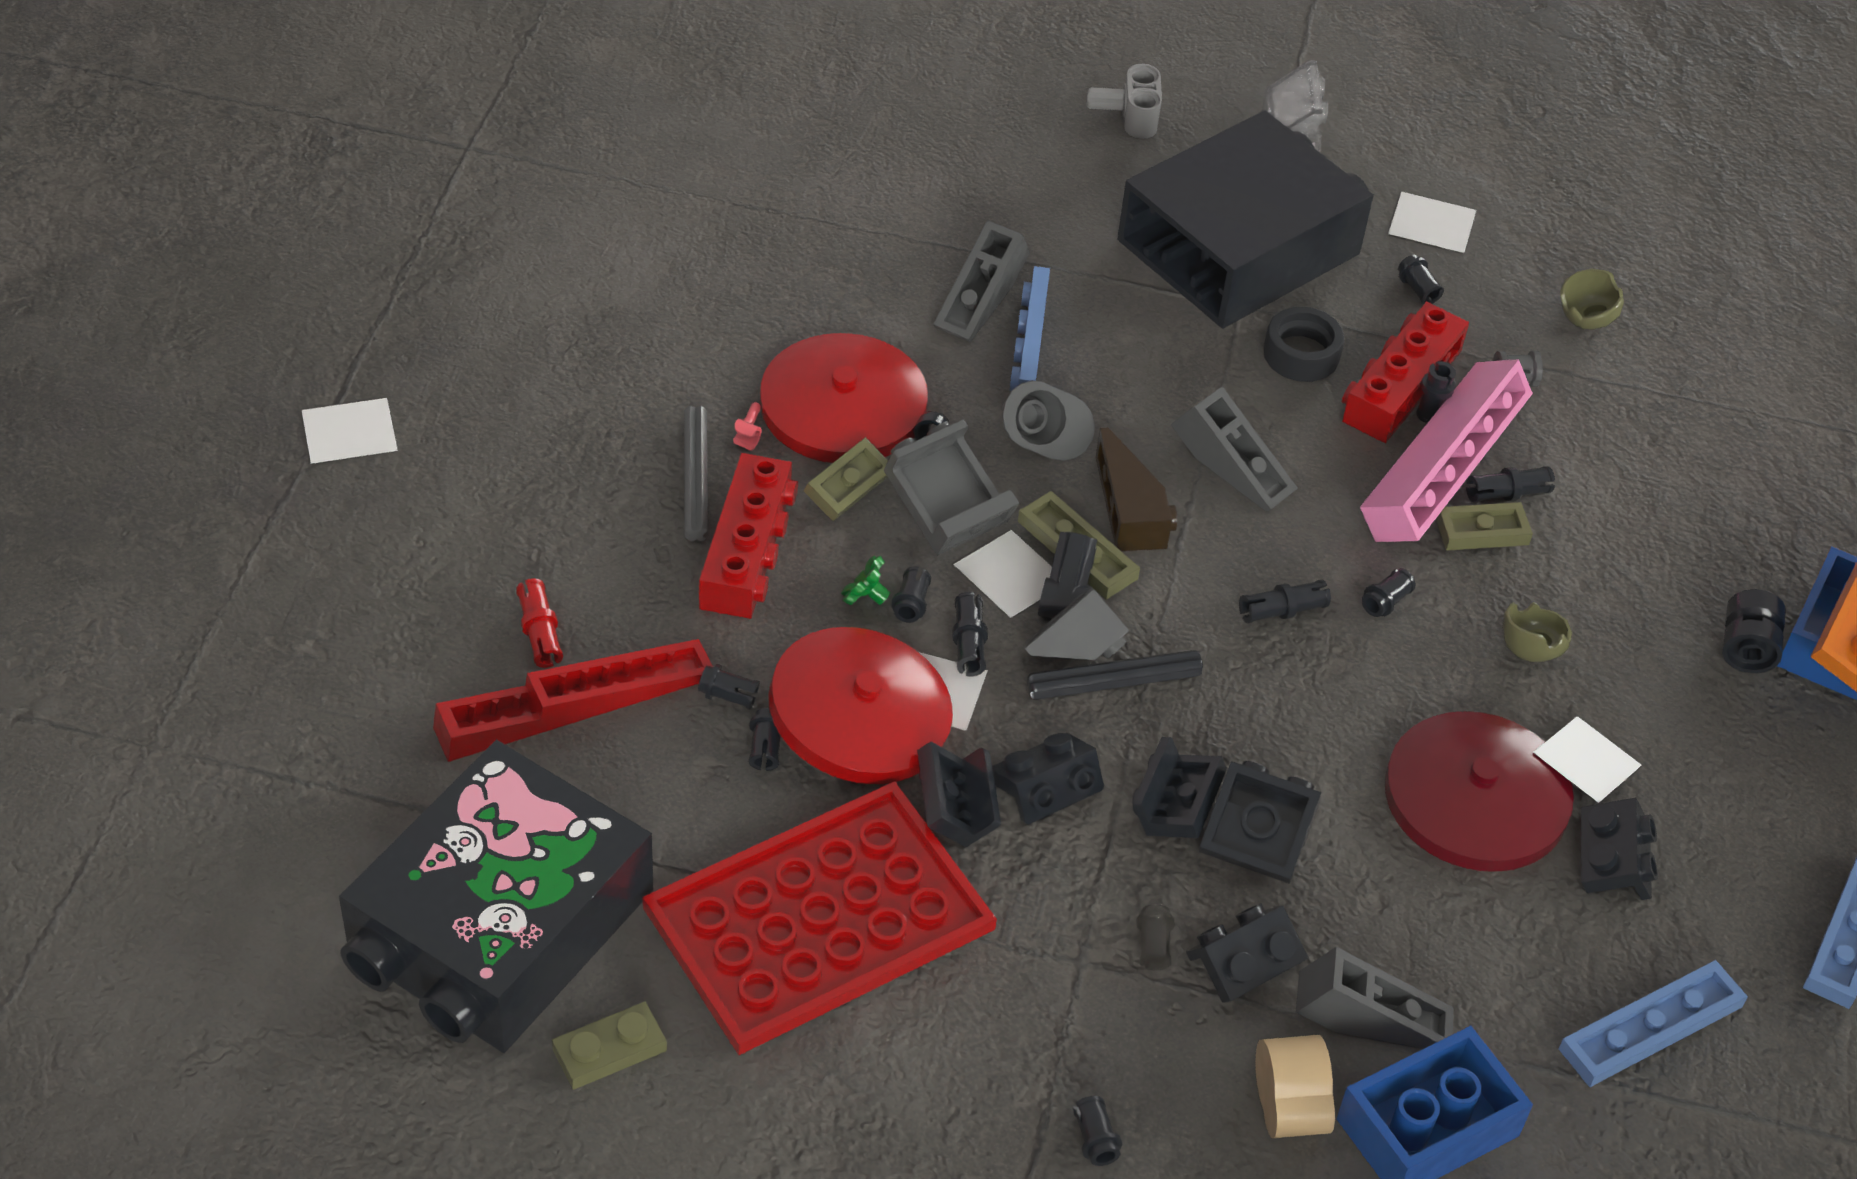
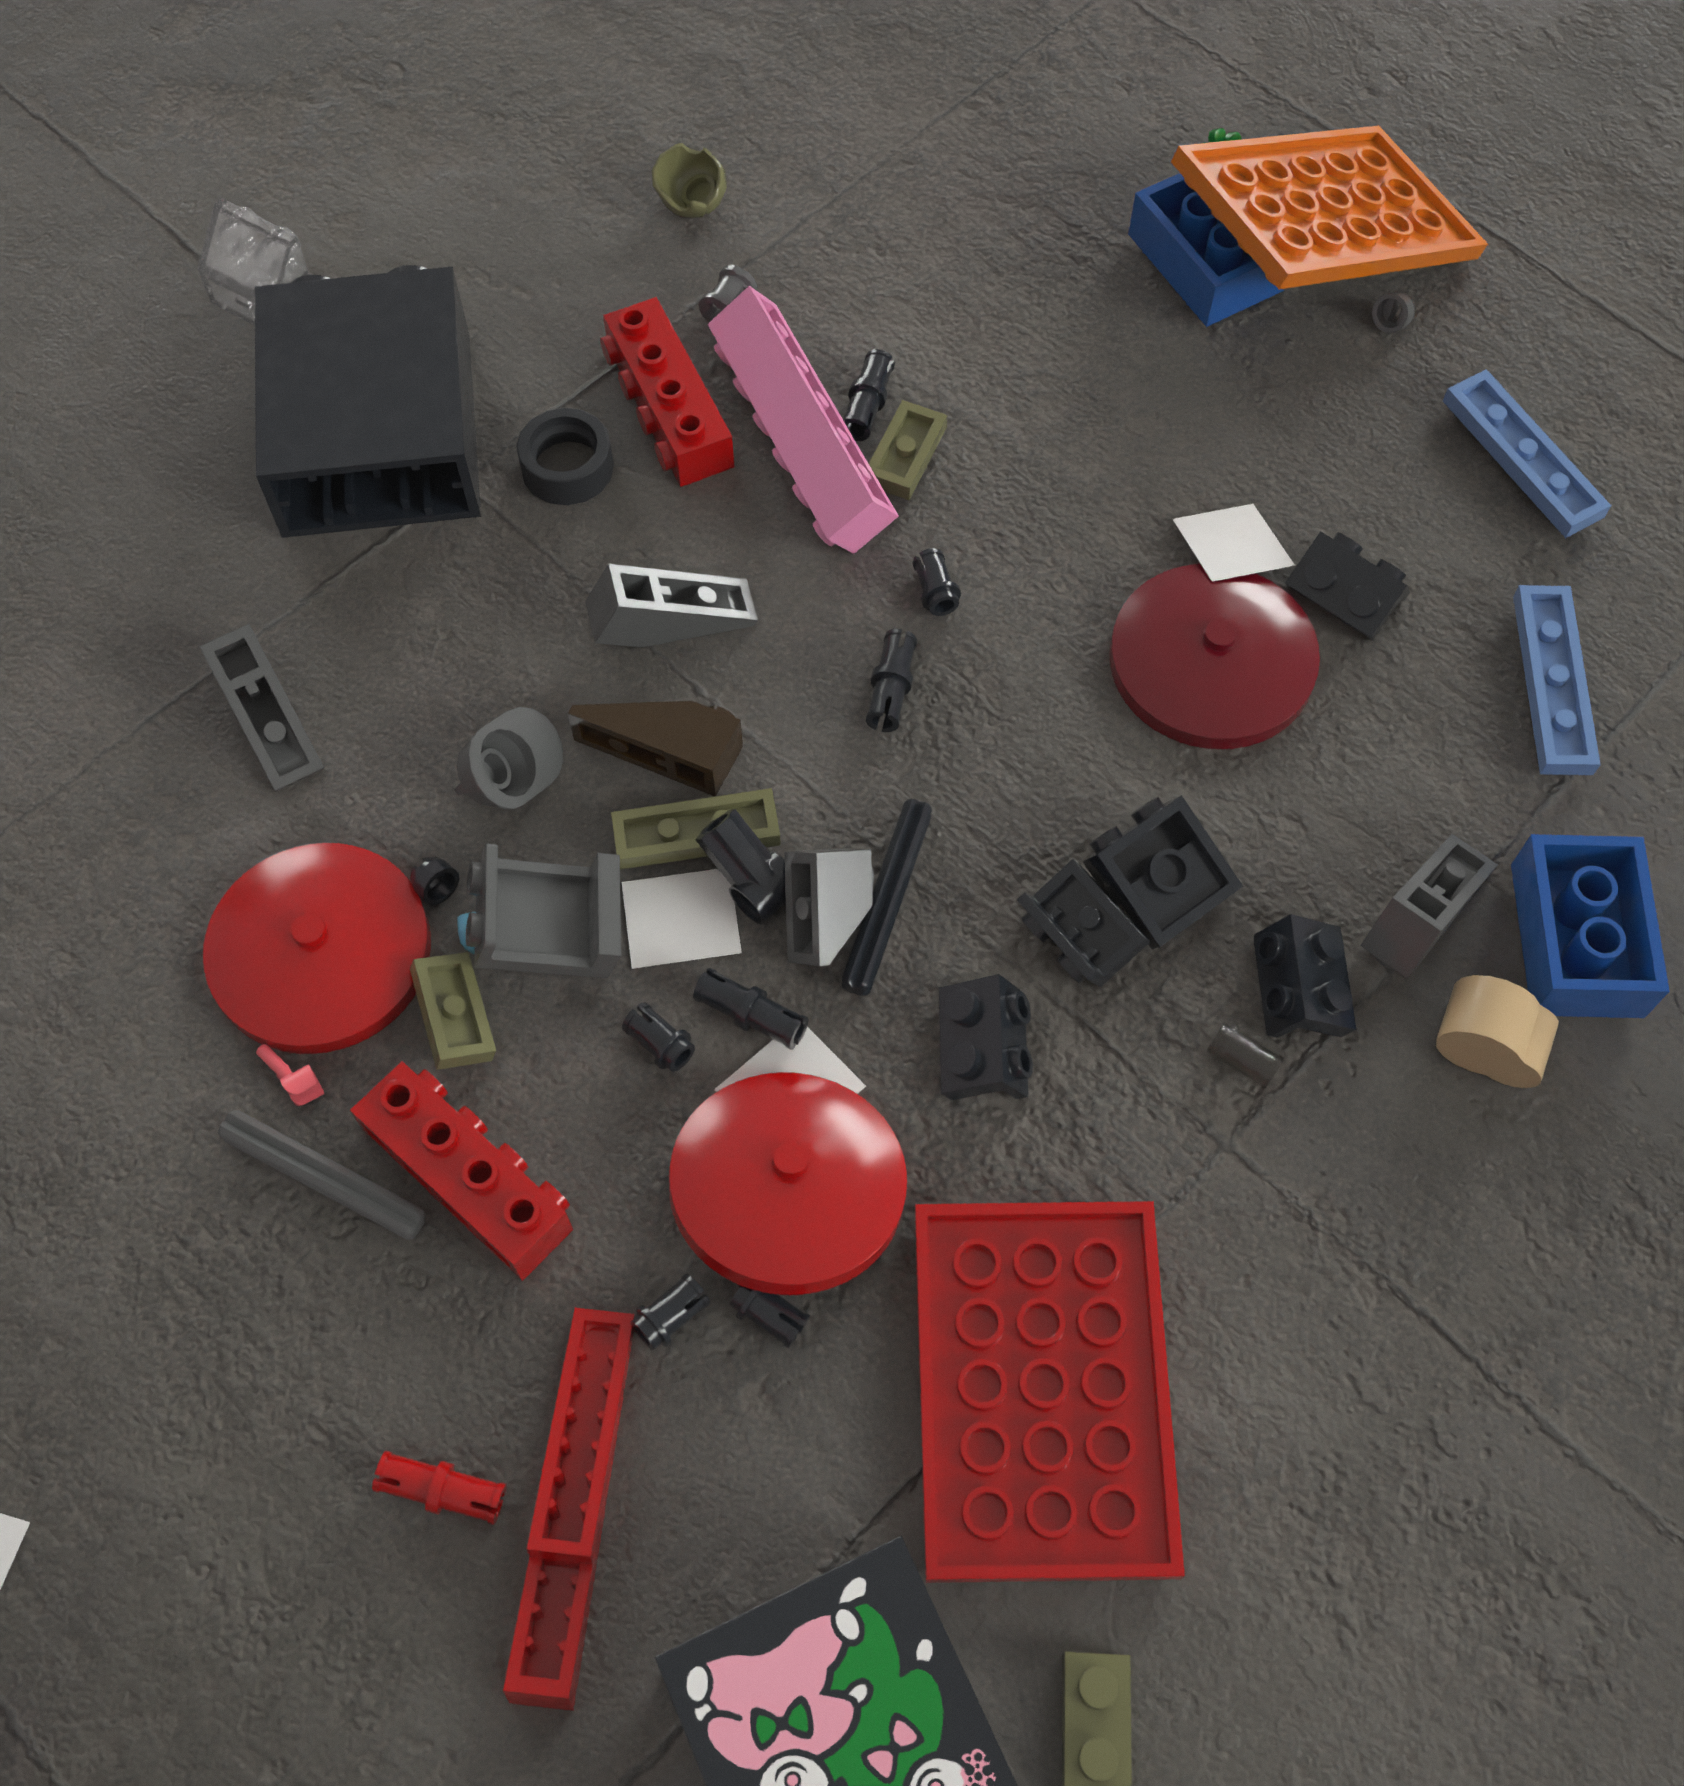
camera: 55 degrees left, 15 degrees up
green plant [841,555,891,605] -> none
black bracket [917,741,1001,847] -> none
medium blue plate [1010,266,1050,391] -> none
black pin [1072,1096,1123,1166] -> none
light grey beam [1086,63,1162,139] -> none
white sticker [1388,192,1476,253] -> none
black pin [1398,255,1444,304] -> none
black pin [1416,361,1456,423] -> none
olive hair [1502,602,1572,662] -> none
black wheel [1722,589,1786,674] -> none

